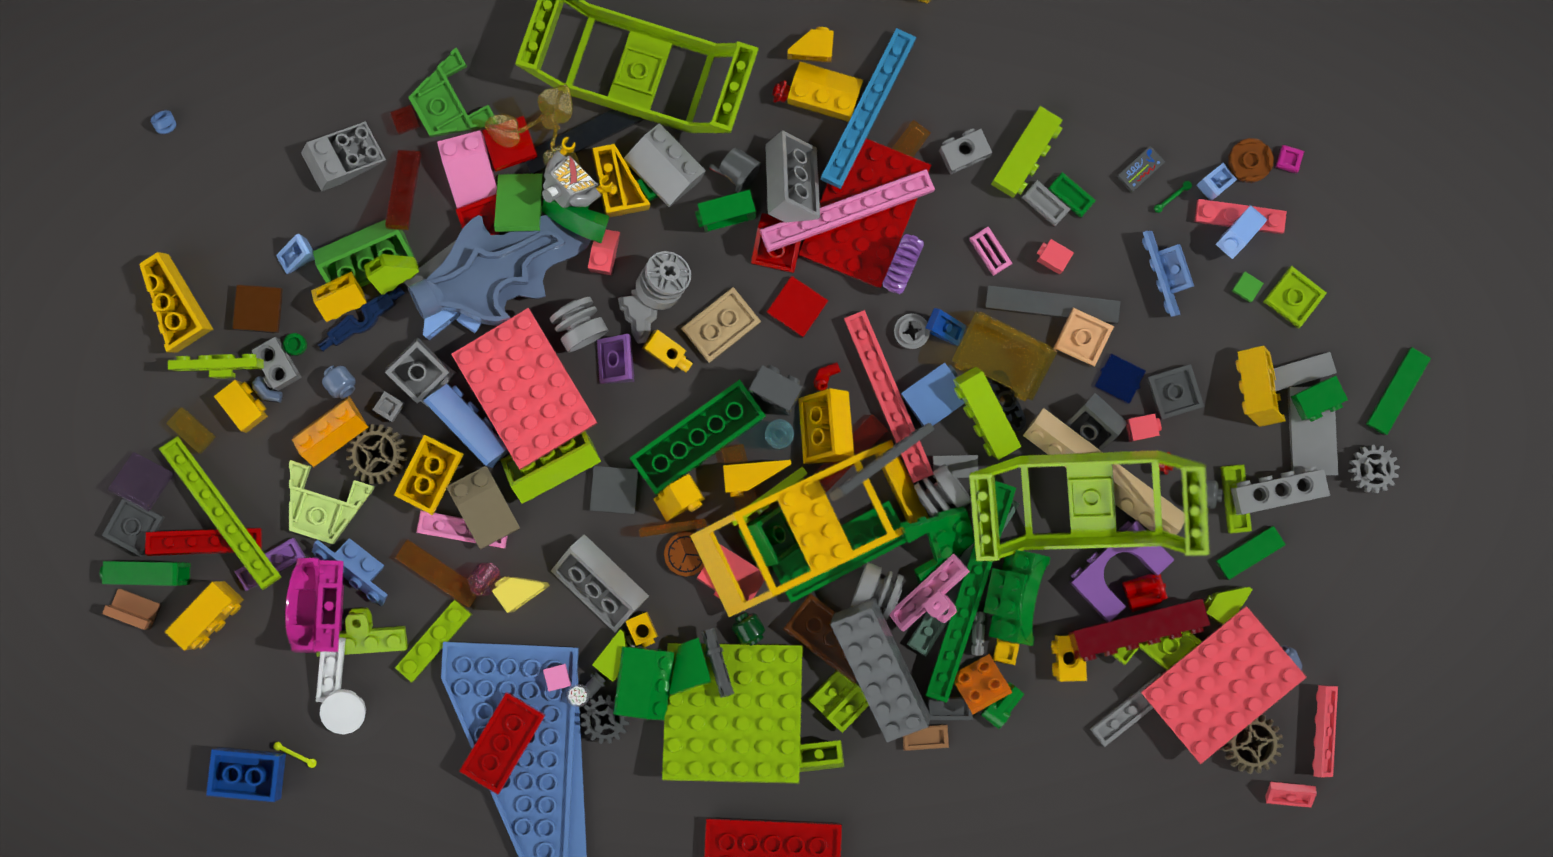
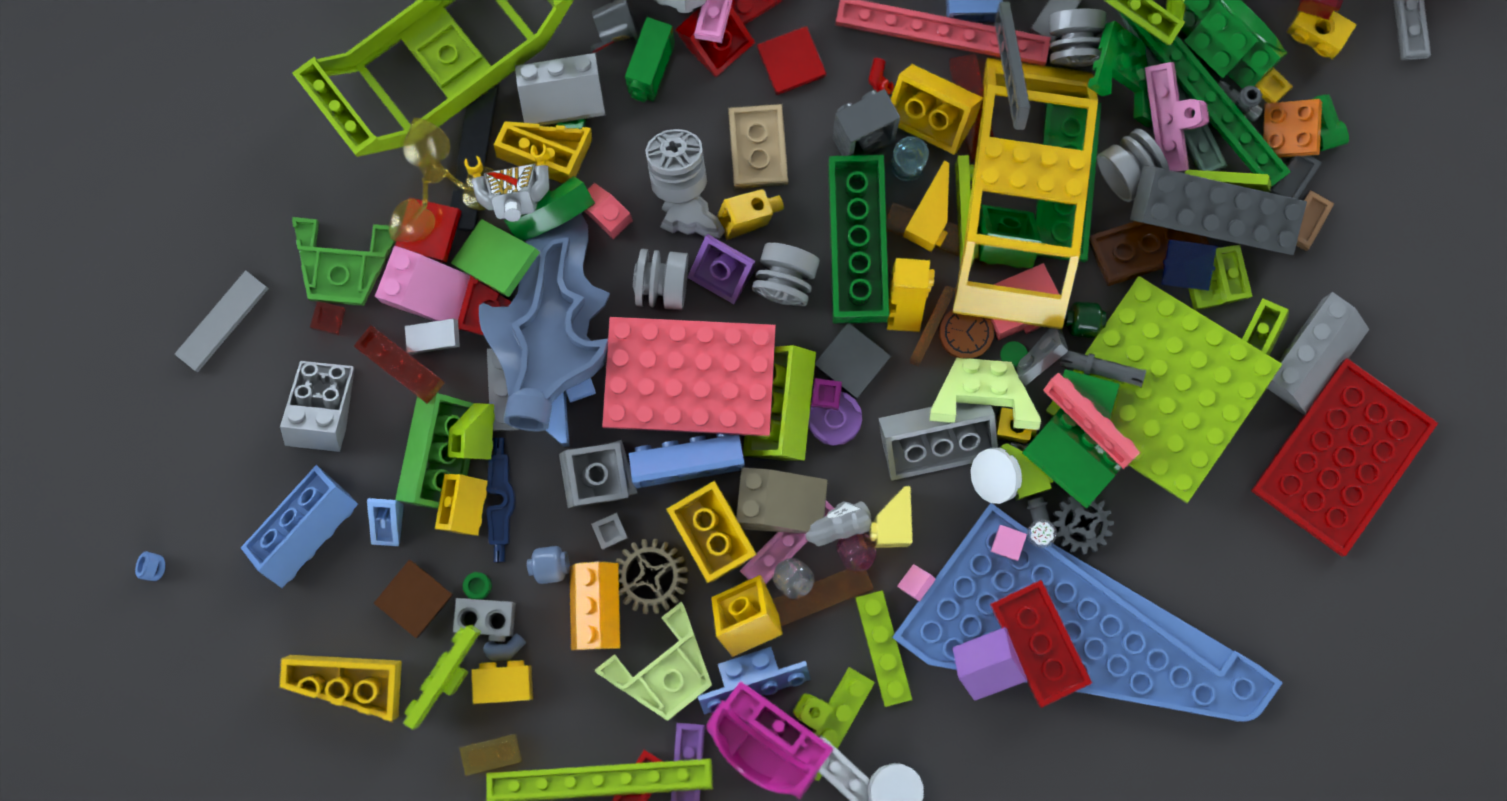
camera: 55 degrees left, 5 degrees down
none -> light grey tile [175,270,269,372]
none -> medium blue slope [241,465,358,588]
none -> tile [405,318,460,354]
none -> yellow slope [711,575,782,657]
none -> light grey wheel [752,243,820,306]
none -> clear head [773,558,815,599]
none -> light grey rock [805,501,872,546]
none -> medium lavender tile [808,392,862,446]
none -> magenta tile [811,378,842,410]
none -> bright pink tile [897,564,936,602]
none -> yellowish green wing [929,358,1041,430]
none -> medium lavender slope [953,627,1027,701]
none -> white tile [971,448,1022,504]
none -> green piece [1000,341,1028,368]
none -> dark grey wing [1016,328,1068,385]
none -> coral plate [1043,373,1140,469]
none -> clear blue piece [1161,239,1217,291]
none -> lime tile [1185,170,1271,192]
none -> dark grey pin [1235,86,1262,113]
none -> light grey slope [1267,292,1369,415]

